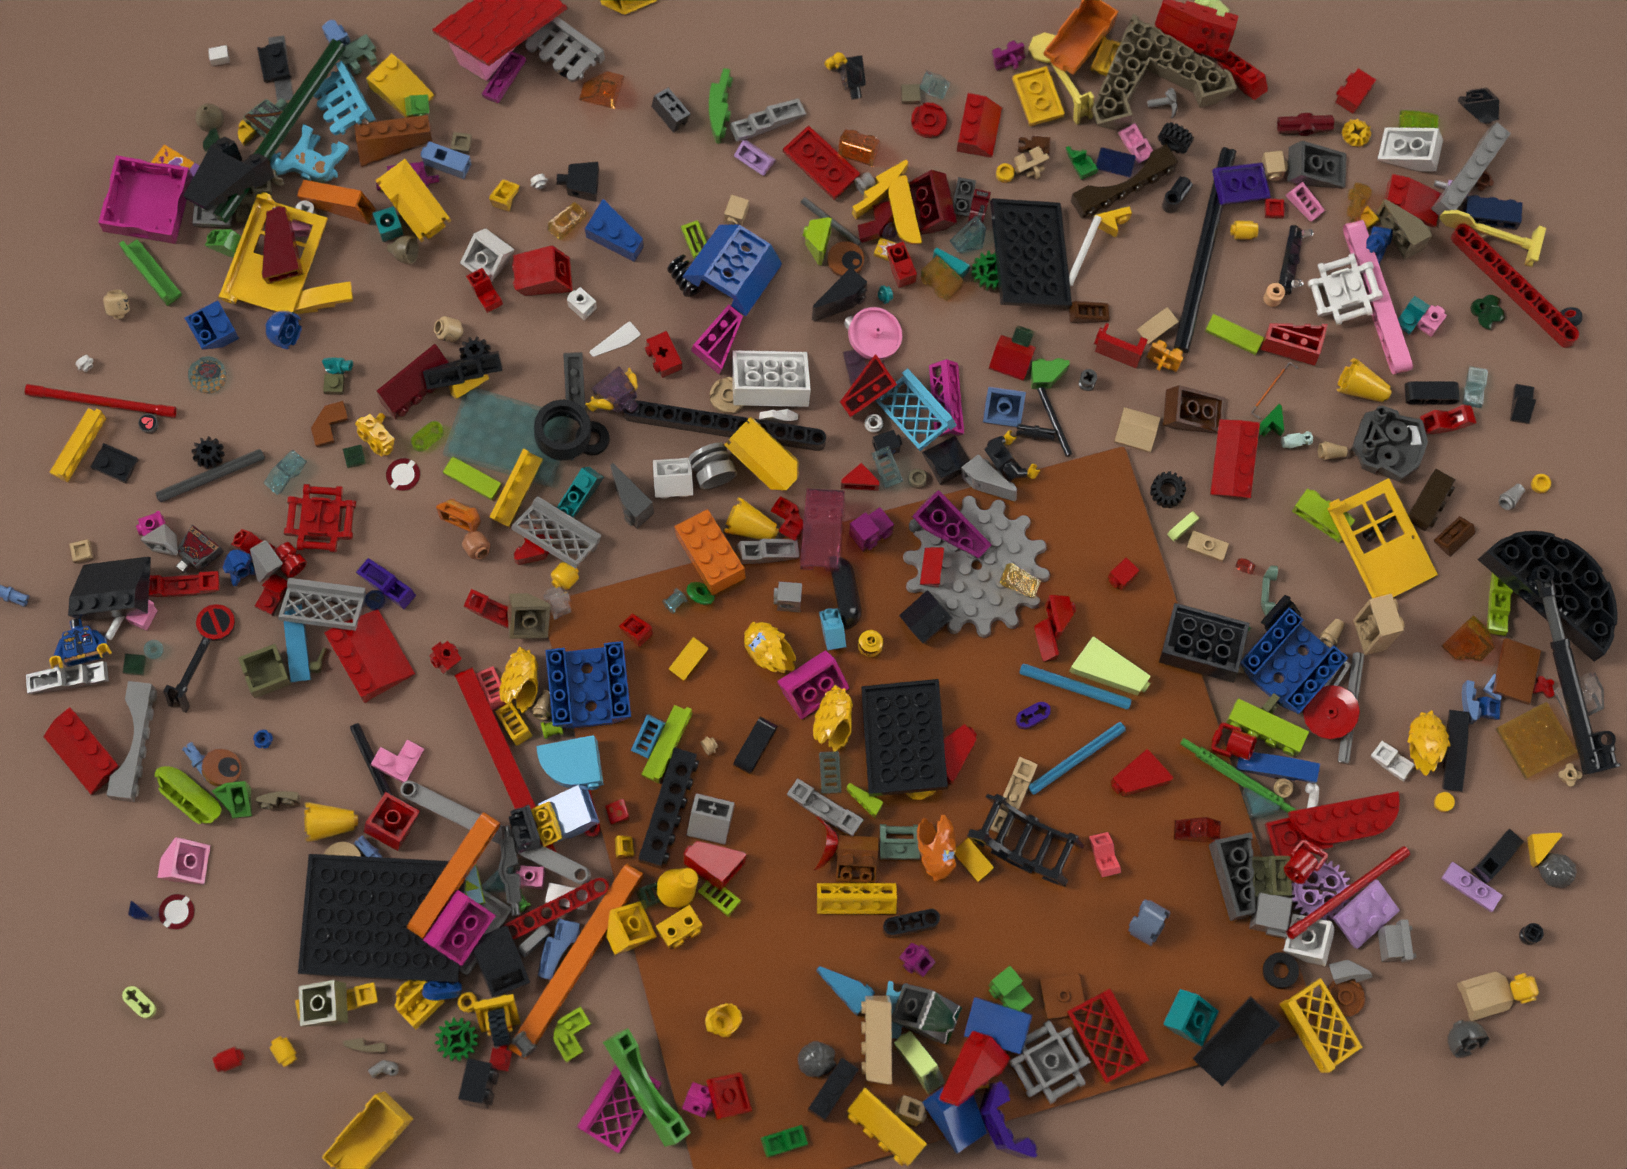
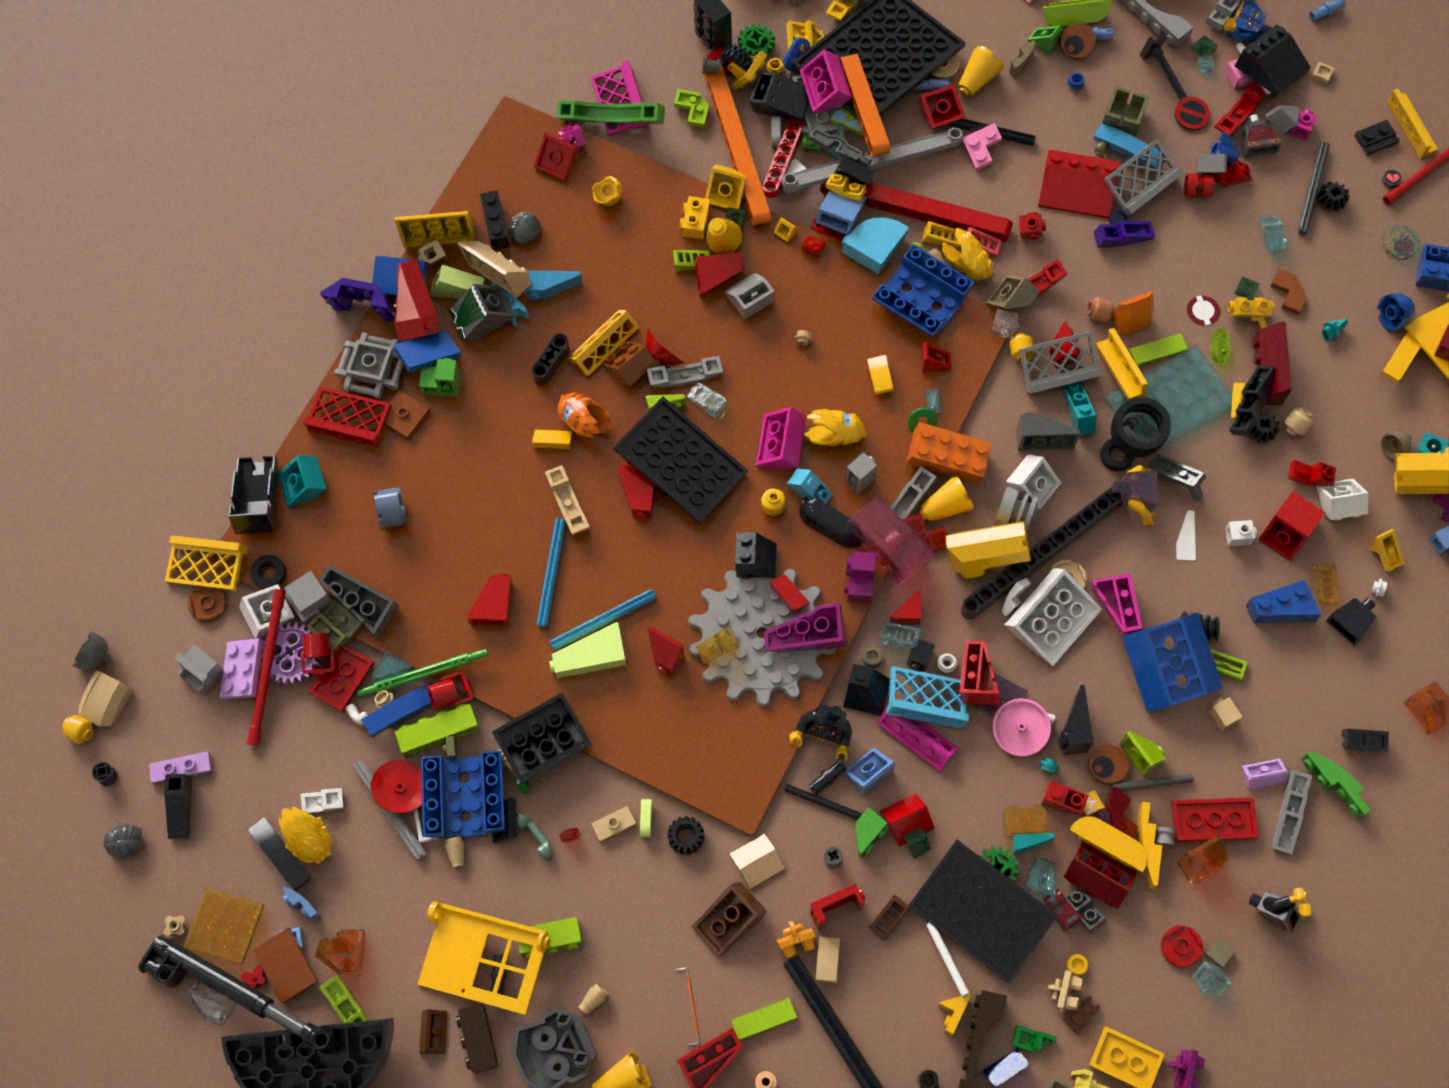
camera: 140 degrees right, 5 degrees down
red slope [255,574,288,616] -> none
red brick [283,484,356,552] -> none
olive plate [323,374,345,395] -> none
bright pink brick [516,865,545,890] -> none
medium blue slope [538,918,580,979] -> none
dark azure slope [631,715,666,759] -> none
black brick [638,747,700,869] -> none
lime fence [641,705,692,784] -> none
red brick [645,331,683,378] -> none
black beam [733,716,778,774] -> none
green slope [761,1125,808,1158] -> none
yellow head [813,685,853,752] -> none
sand green plate [880,824,920,860] -> none
magenta brick [899,942,936,977] -> none
red slope [957,93,1002,158] -> none
light grey slope [961,454,1017,501] -> none
black fence [967,794,1084,887] -> none
dark purple beam [1015,702,1051,730] -> none
red slope [1034,618,1059,662] -> none
coral slope [1089,832,1121,877] -> none
red brick [1108,557,1140,591] -> none
clear red slope [1174,817,1221,842] -> none
red slope [1210,419,1260,499] -> none
green slope [1258,404,1284,439] -> none
light aqua arm [1281,431,1313,449] -> none
red plate [1288,791,1400,845] -> none
light grey slope [1329,960,1372,984] -> none
tan brick [1353,594,1405,655] -> none
yellow tile [1434,792,1455,812] -> none
blue slope [1477,696,1501,720] -> none
yellow slope [1527,833,1562,867] -> none

